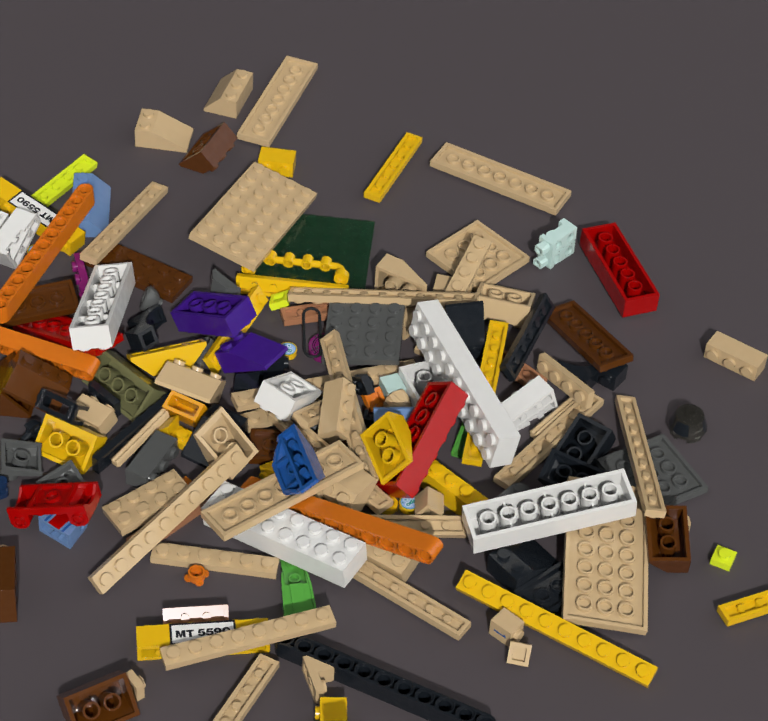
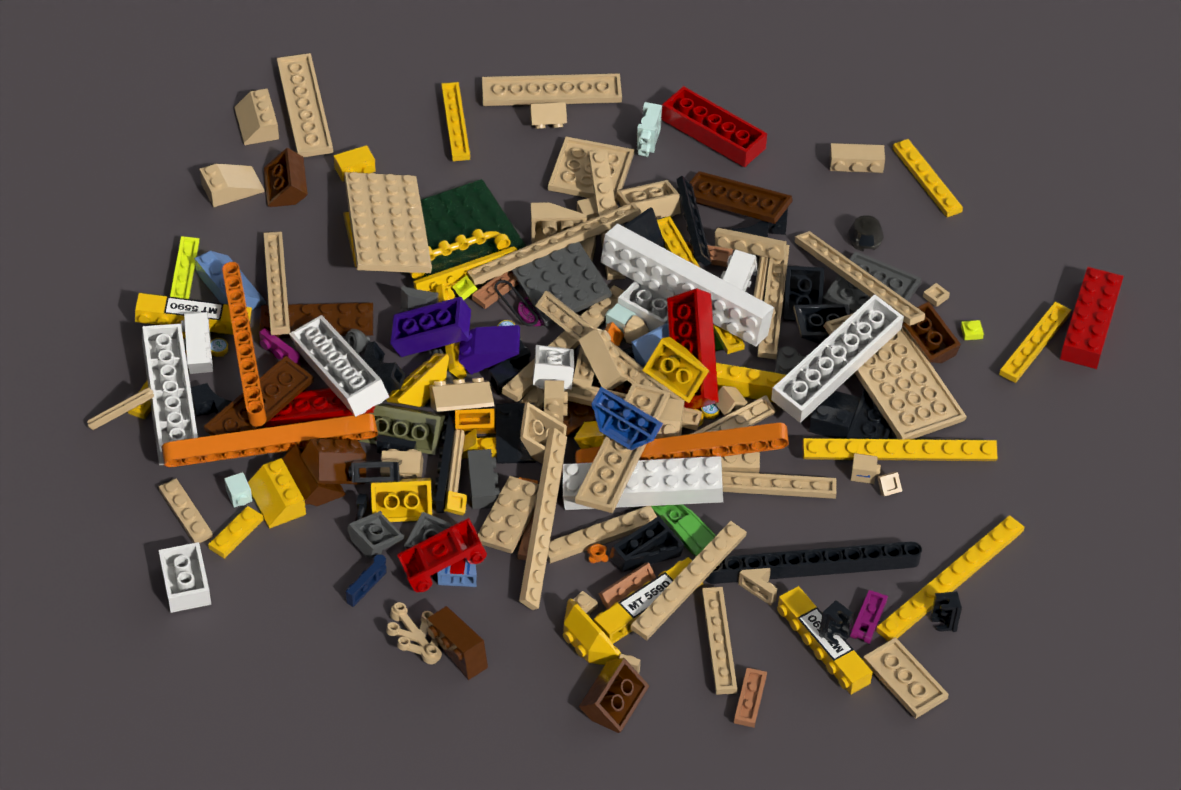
camera: 30 degrees left, 5 degrees up
black plate [351,374,375,395] -> none
none -> yellow plate [444,491,467,516]
none -> tan brick [530,102,567,129]
none -> tan brick [544,380,568,423]
none -> yellow wedge [563,598,621,665]
none -> tan plate [573,591,598,615]
none -> black wedge [609,516,684,572]
none -> tan plate [923,283,950,307]

